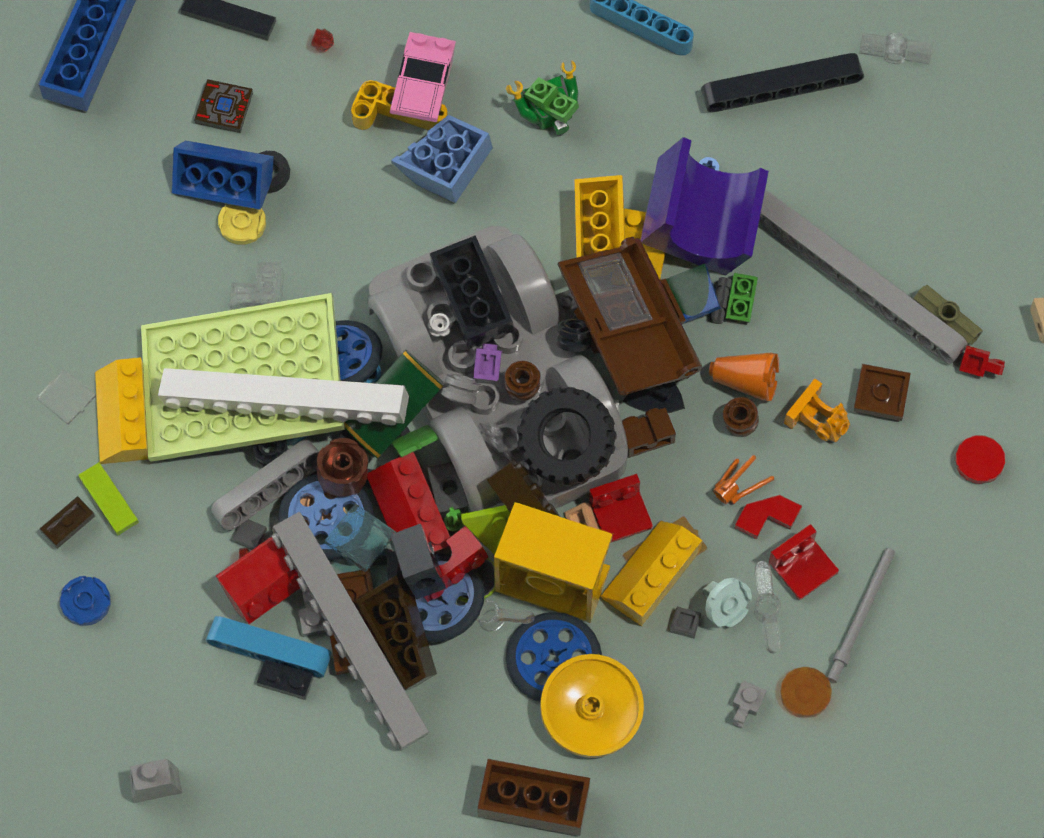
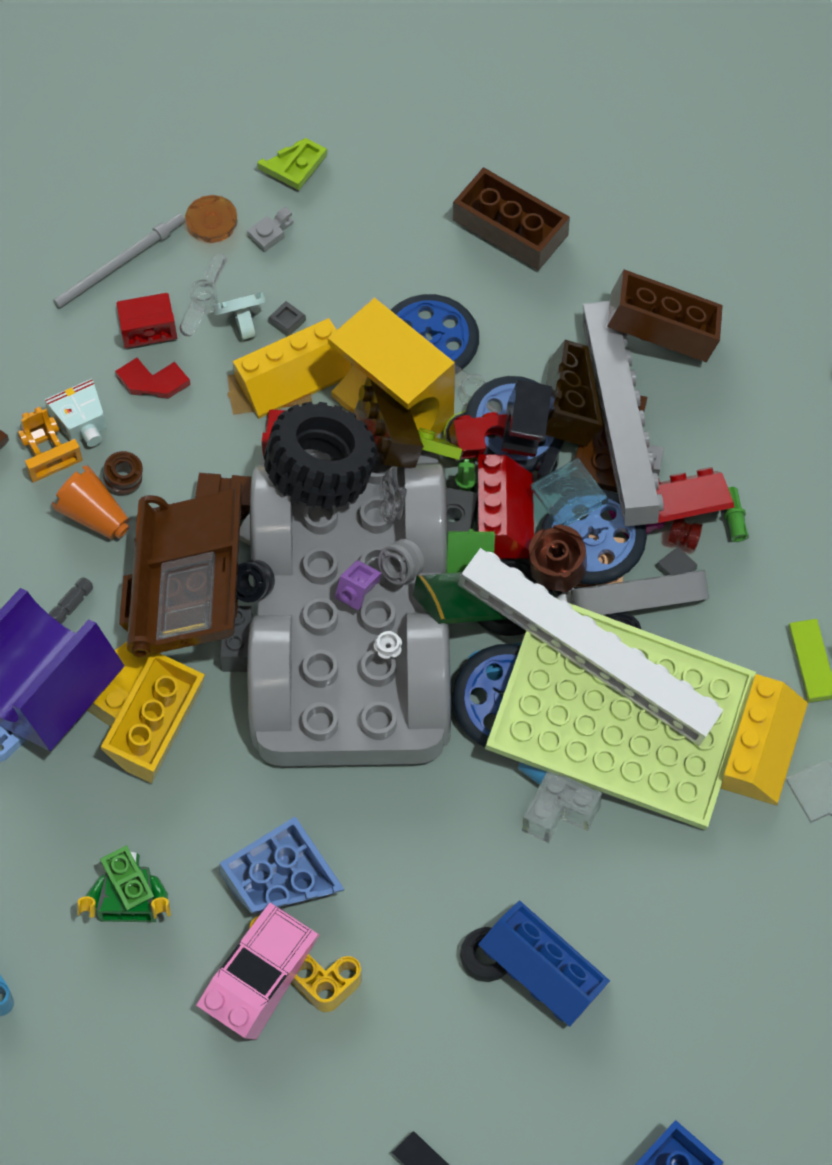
camera: 155 degrees left, 5 degrees down
dark brown tile [194,79,253,133] -> none
dark azure beam [206,616,332,678] -> none
light yellow tile [218,204,266,245] -> none
black plate [257,659,314,700] -> none
clear red plate [311,28,334,51] -> none
black brick [430,235,514,349] -> none
reddish brown wheel [505,361,540,401] -> none
yellow dish [540,654,644,758] -> none
dark green tile [666,264,721,324] -> none
orange plant [713,455,774,504] -> none
bright green slope [726,273,758,323] -> none
none -> light aqua torso [45,379,106,447]
none -> lime wing [257,138,327,190]
none -> reddish brown brick [607,269,723,363]
none -> bright green axle [724,486,749,542]

